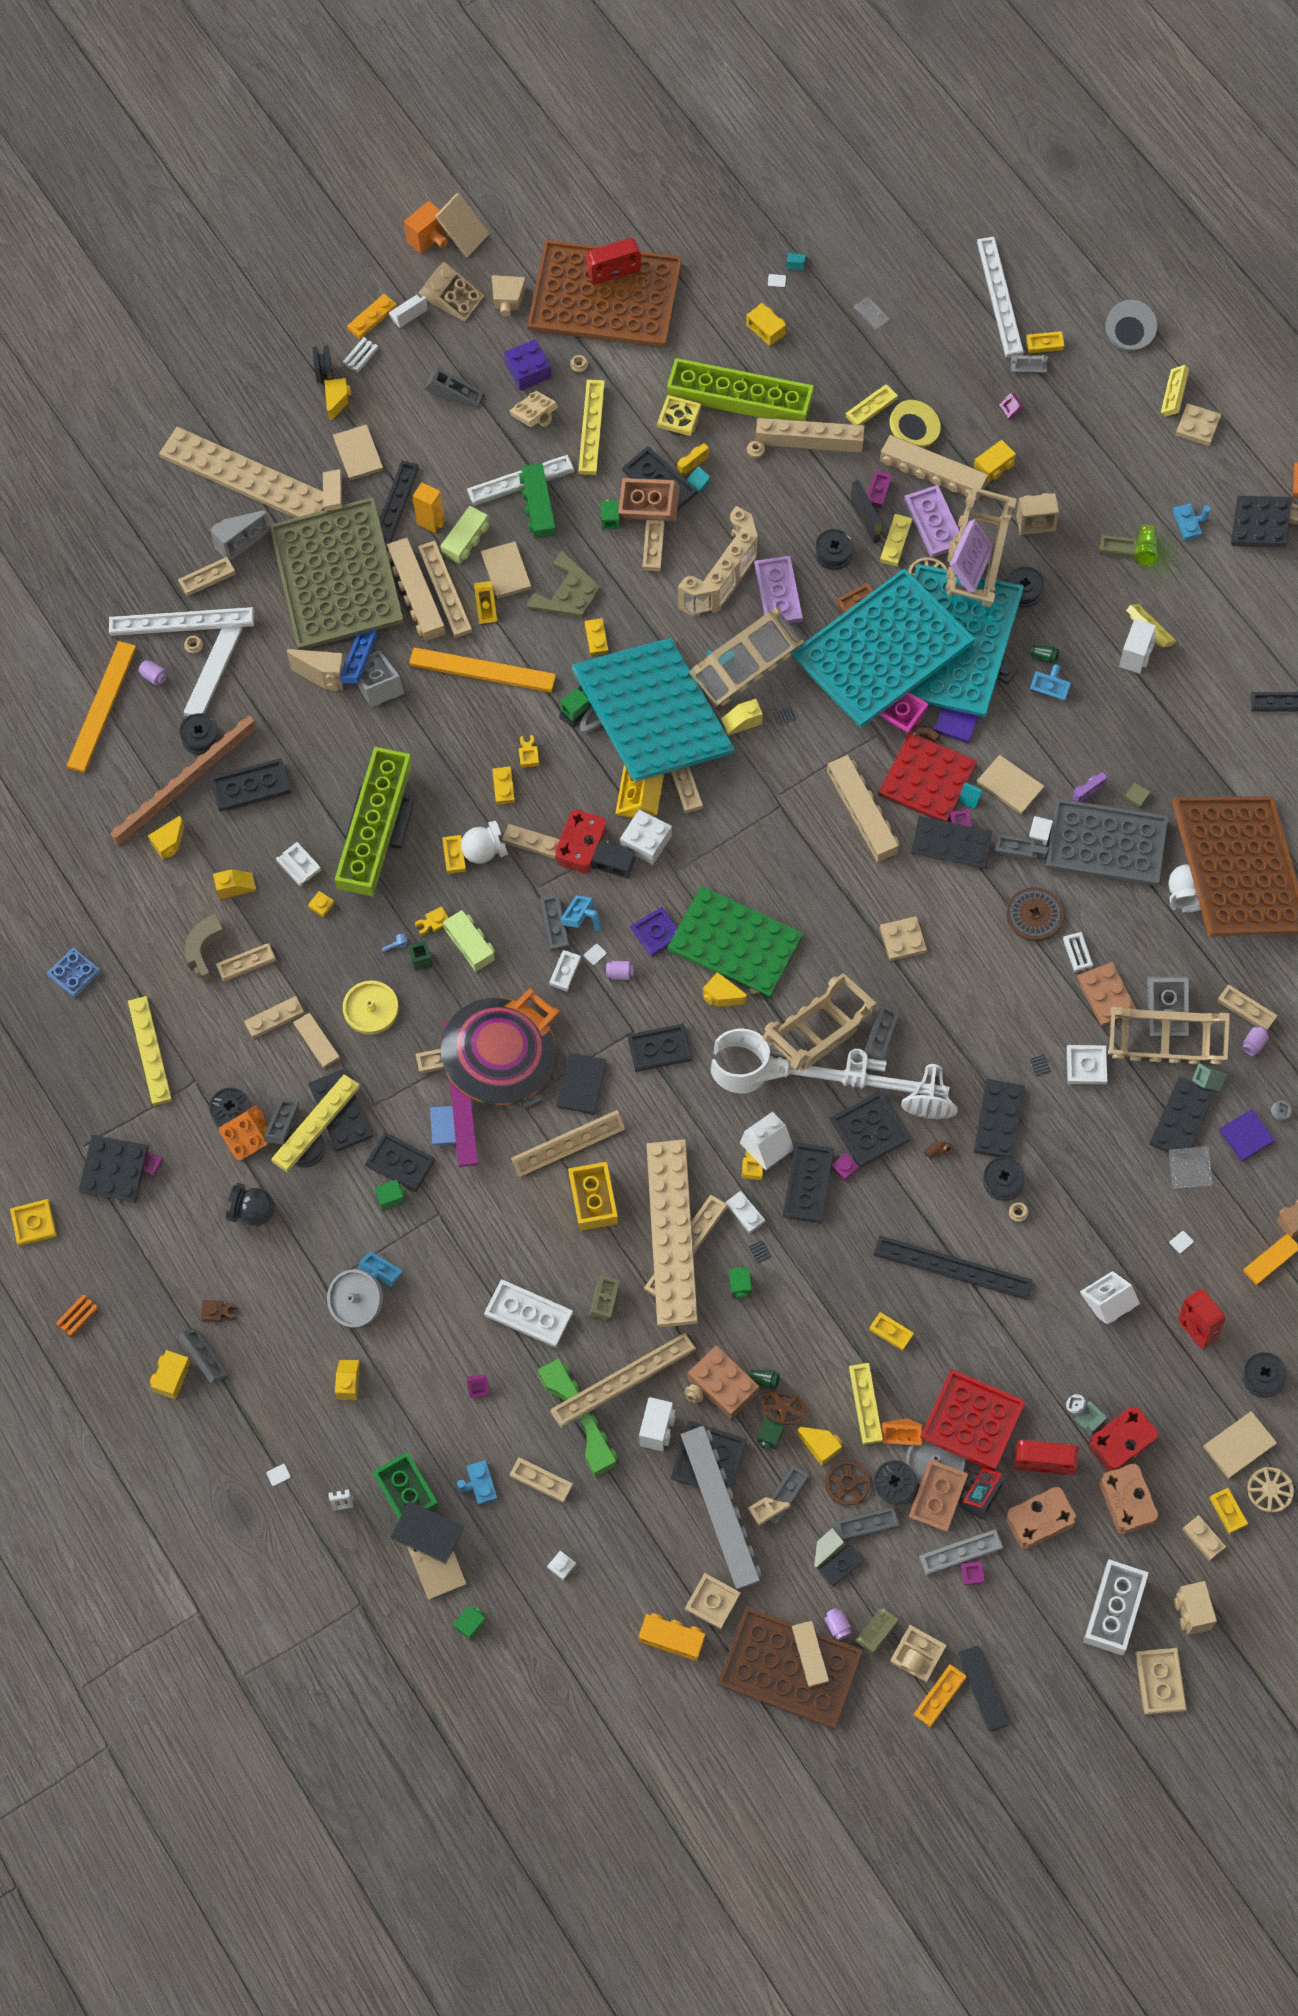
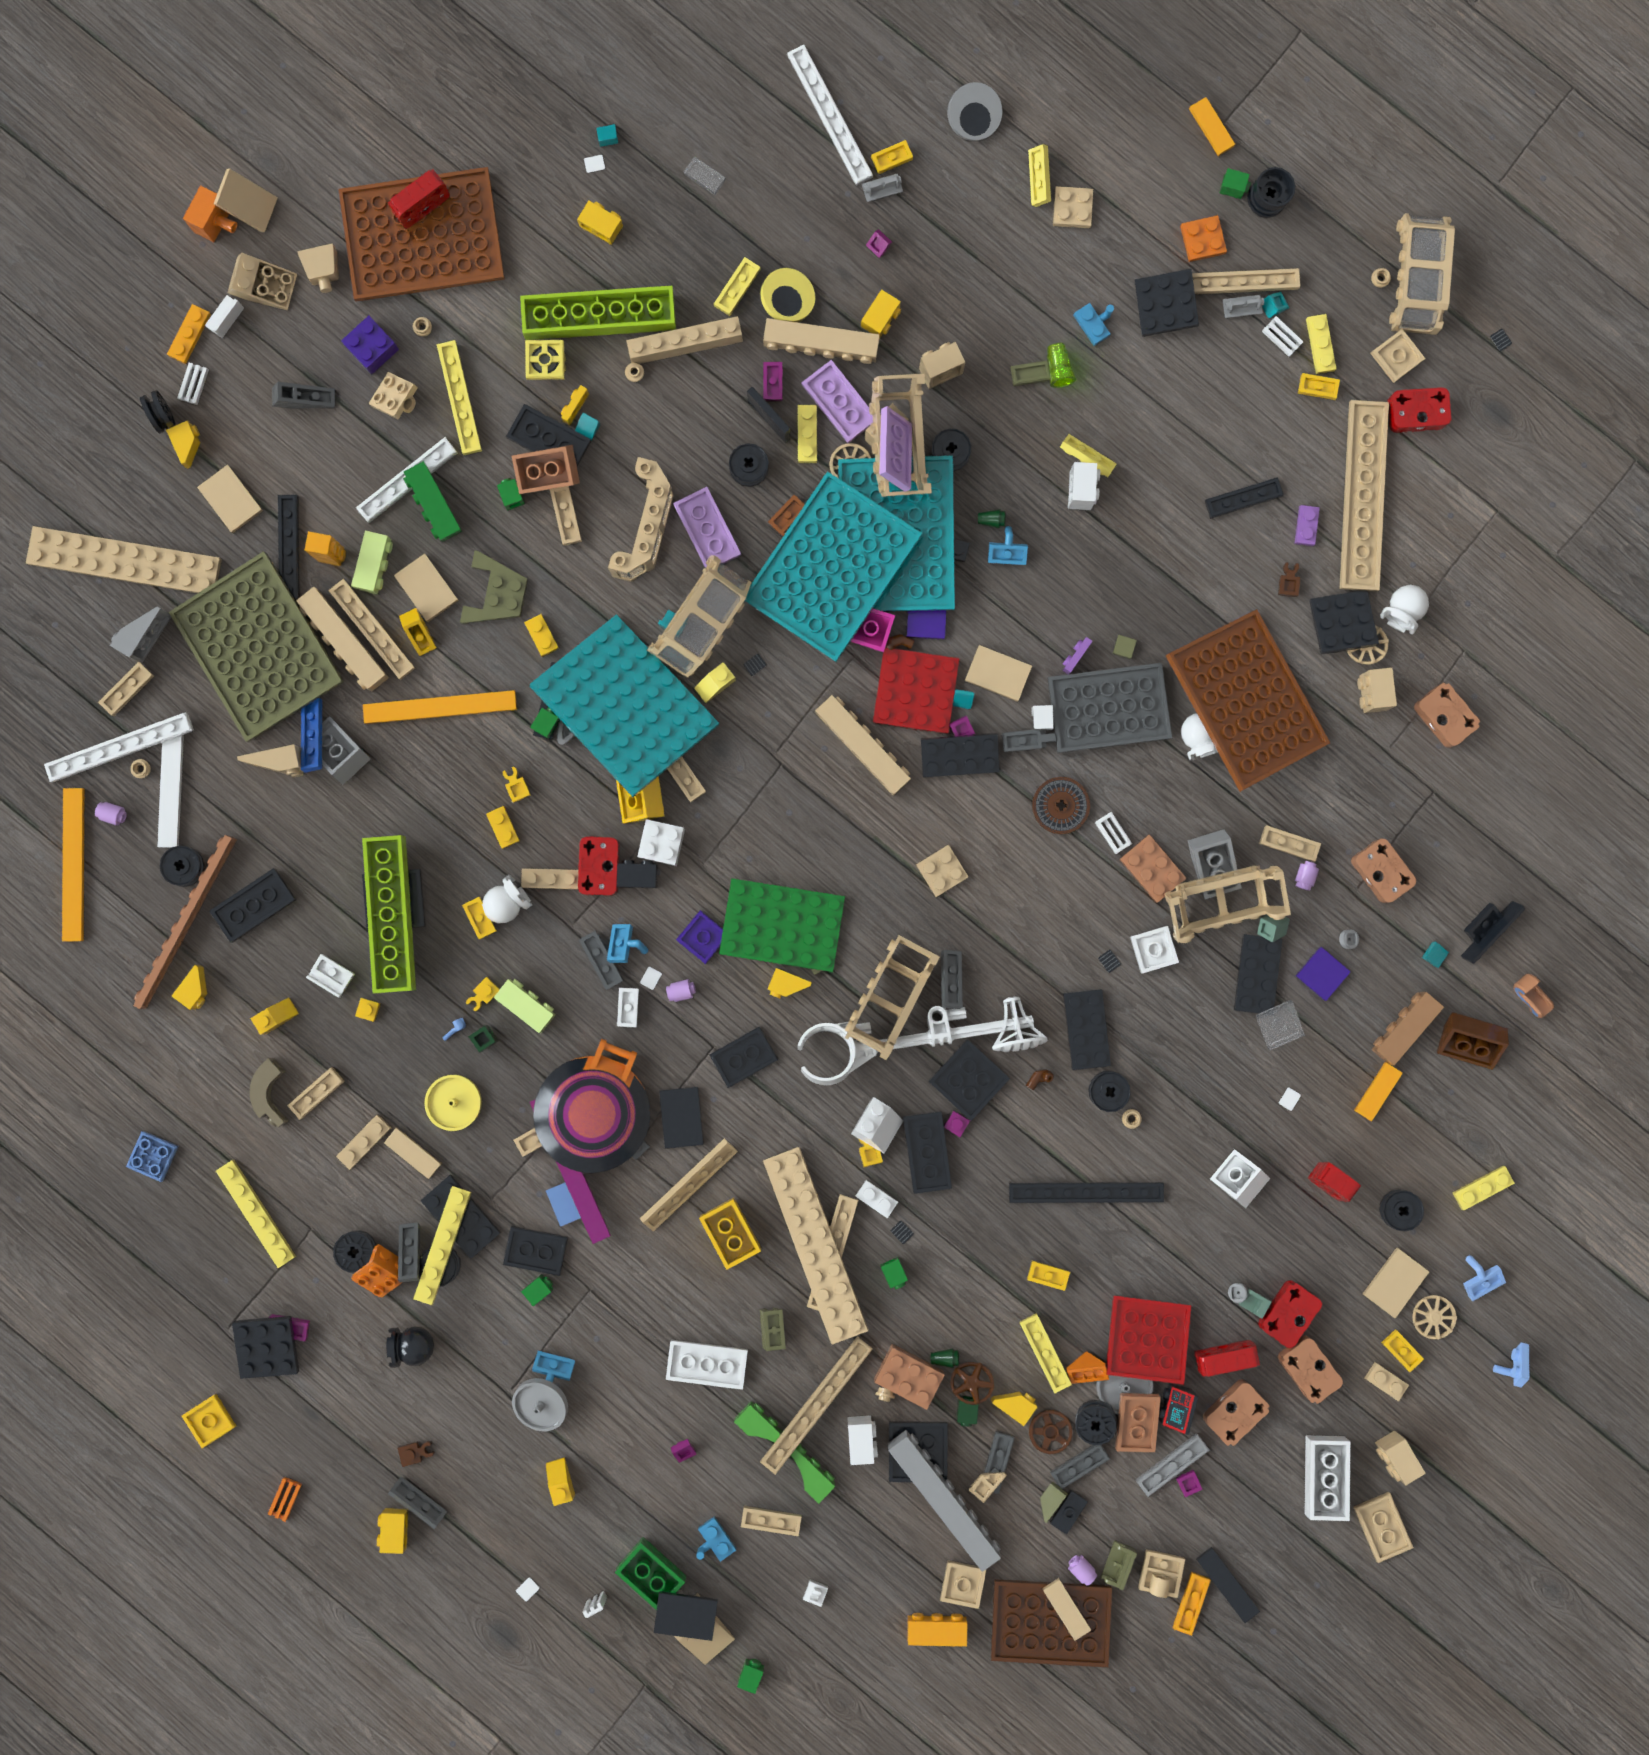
camera: 20 degrees left, 20 degrees up
tan tile [323,469,342,511] -> none

